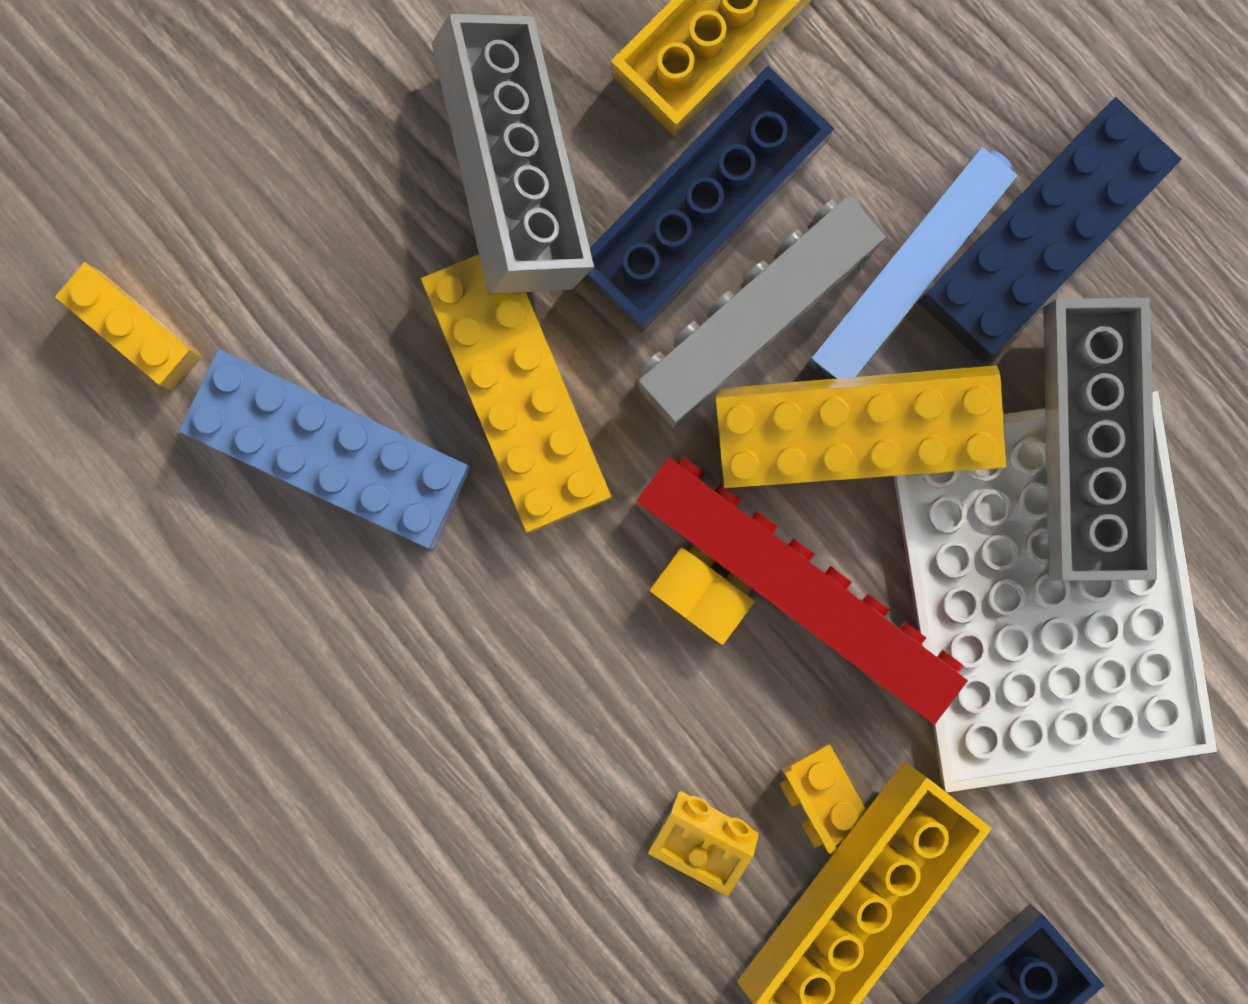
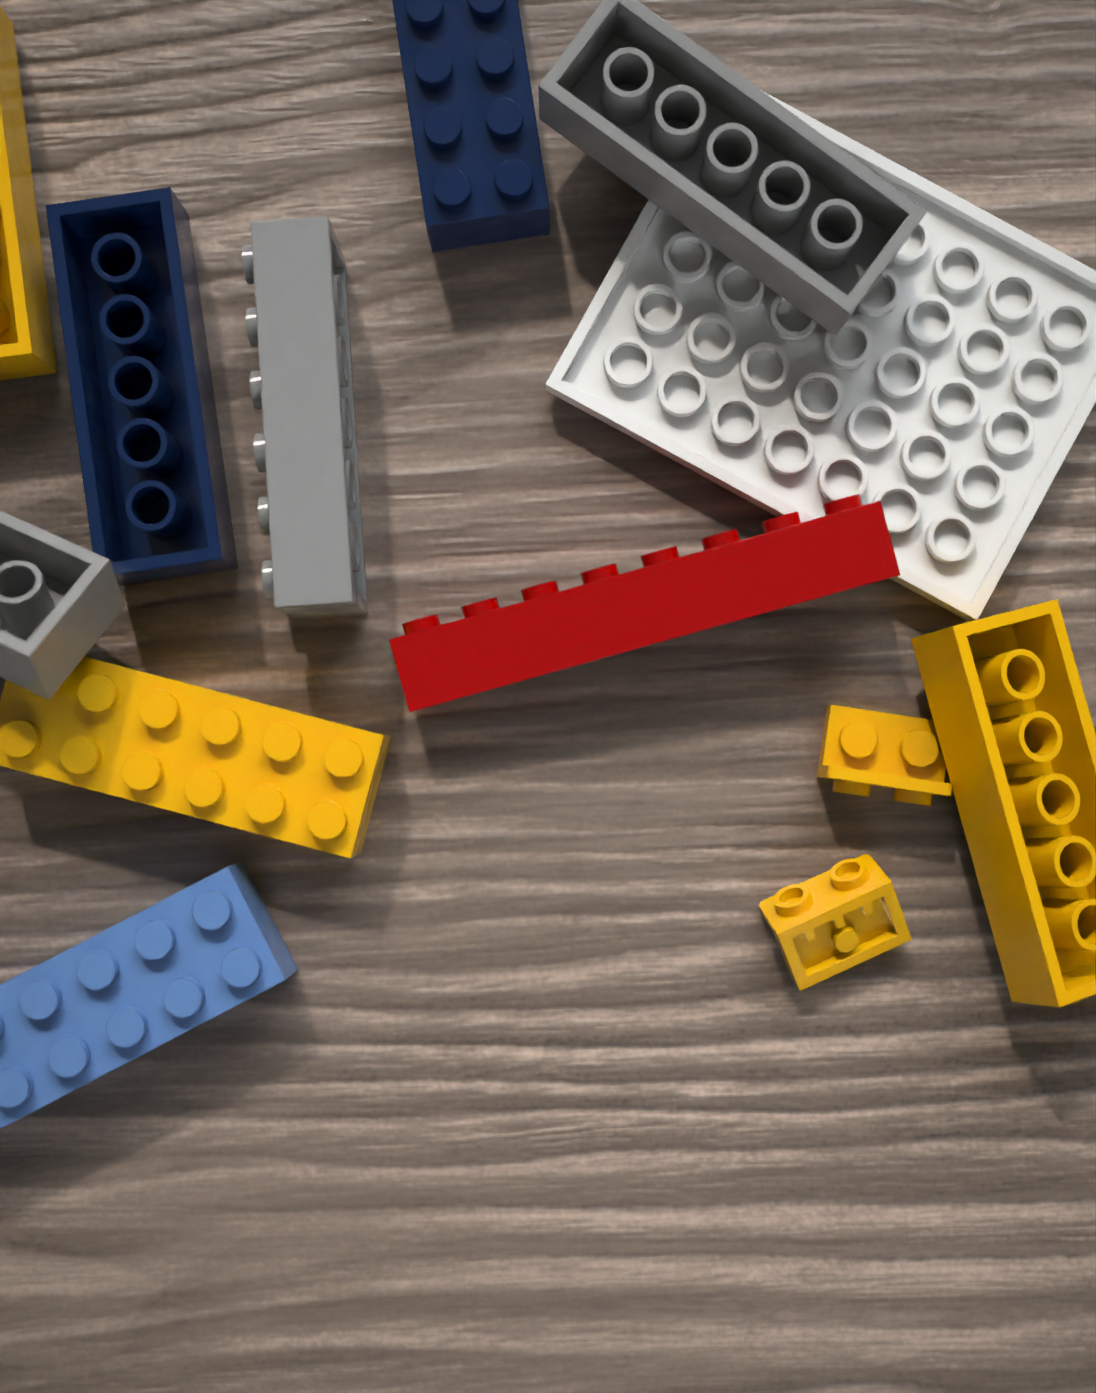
camera: 50 degrees left, 0 degrees up
yellow brick [648,545,755,646] -> none
yellow brick [716,365,1006,488] -> none
light blue brick [807,147,1018,379] -> none

